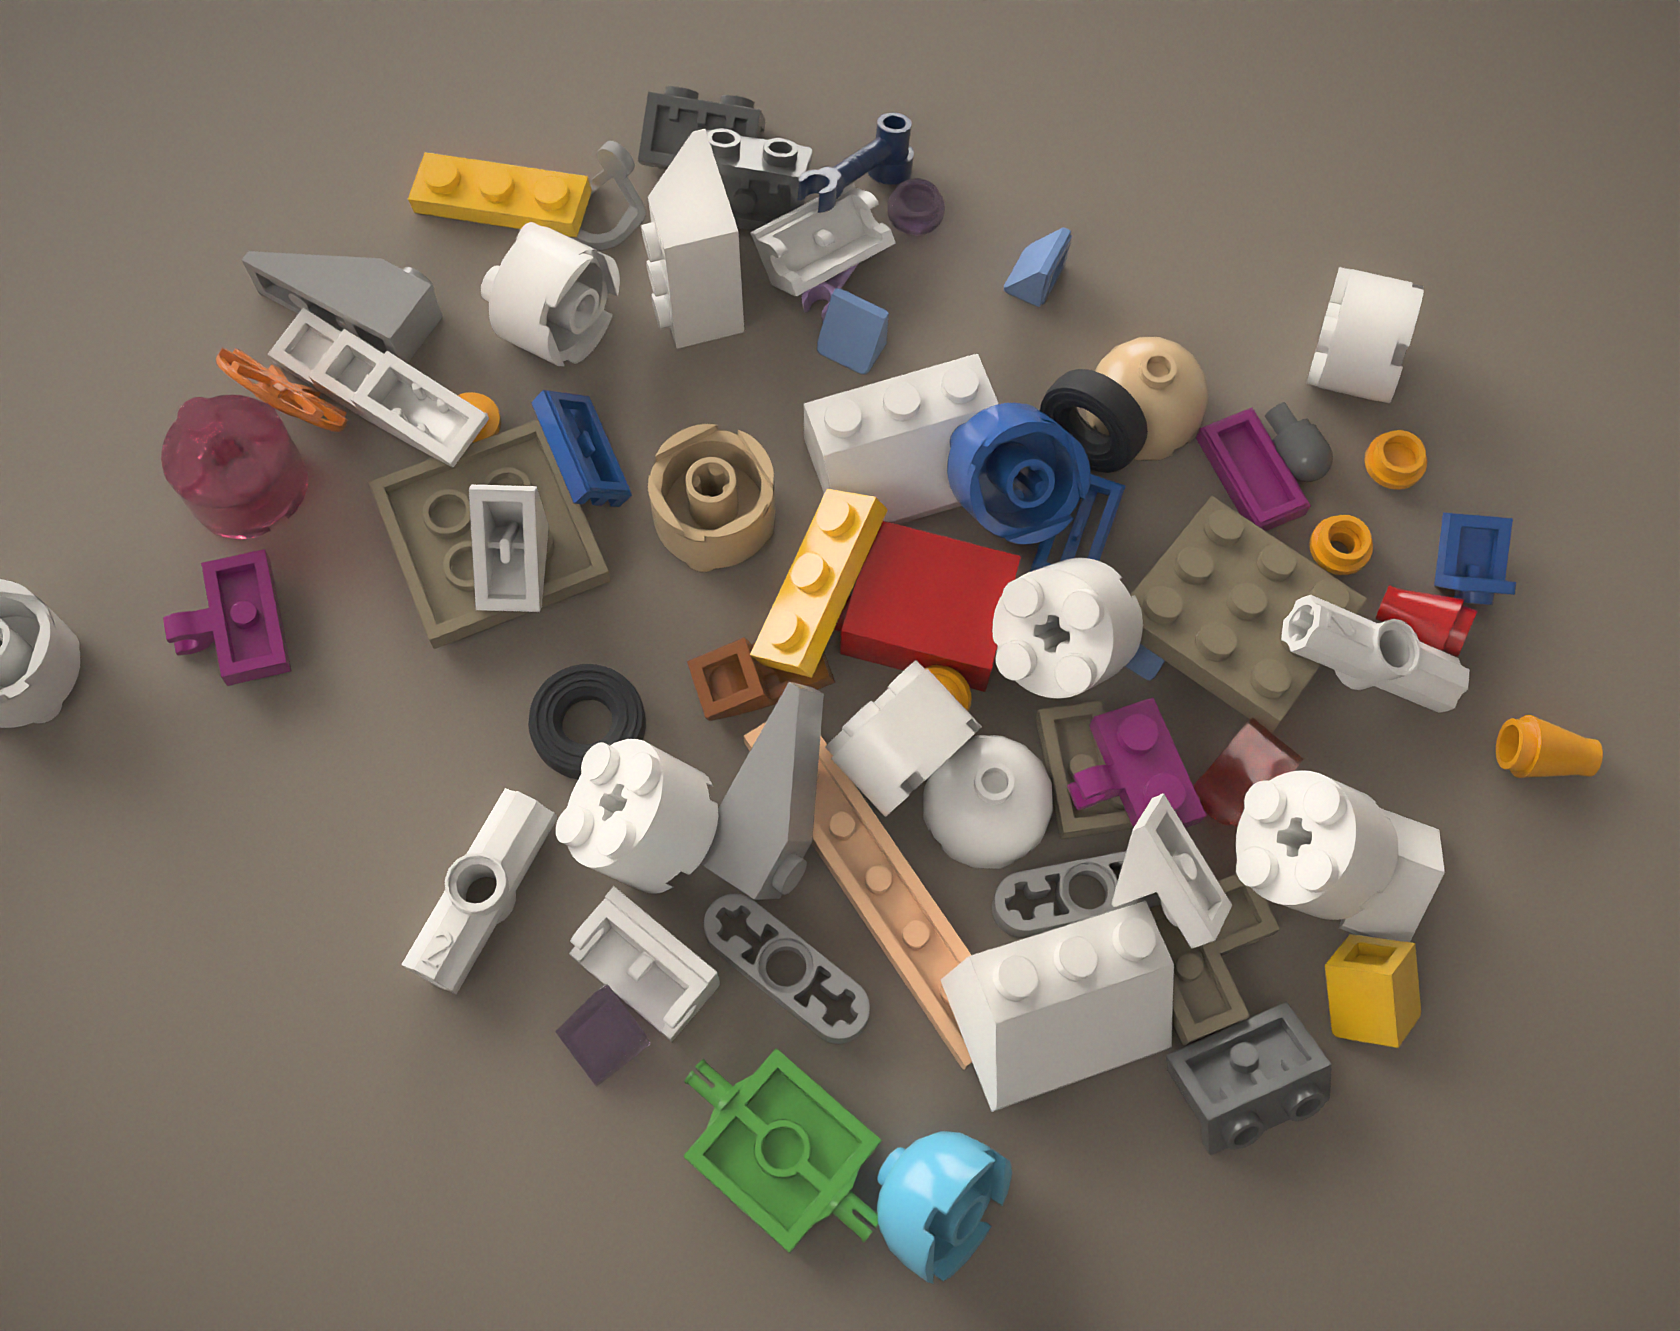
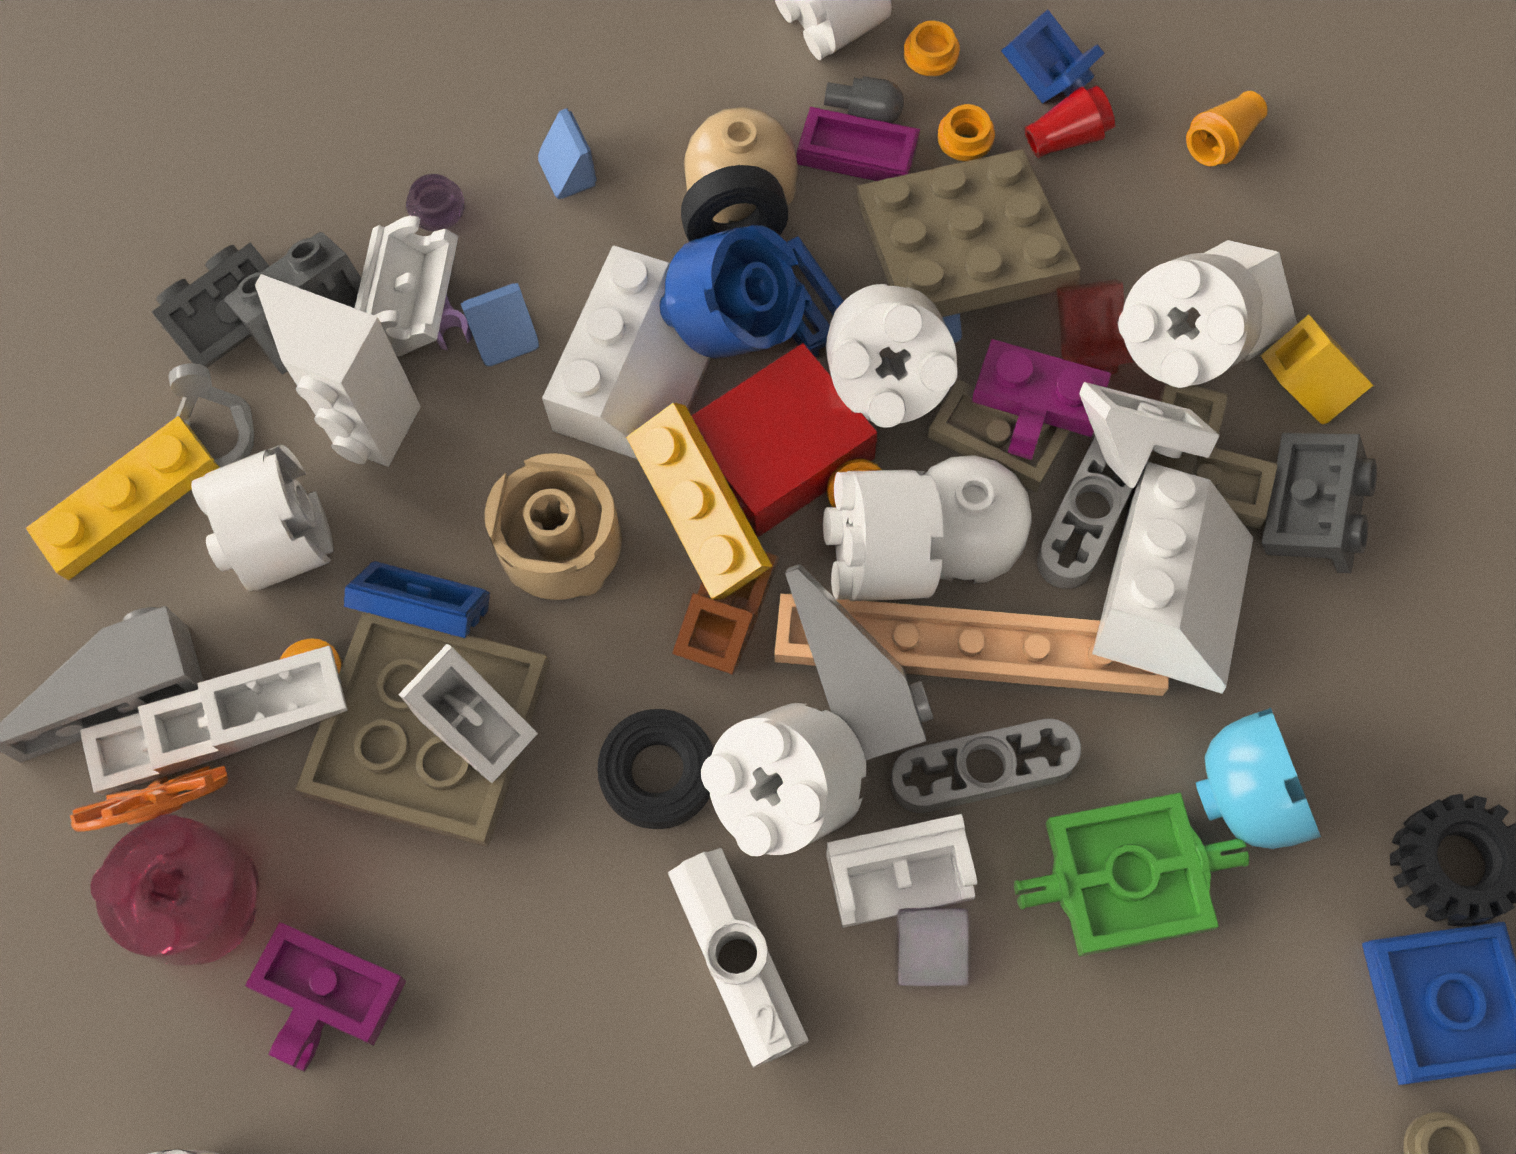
camera: 45 degrees left, 0 degrees up
dark blue brick [798,112,914,213] -> none
white piece [1281,595,1470,713] -> none

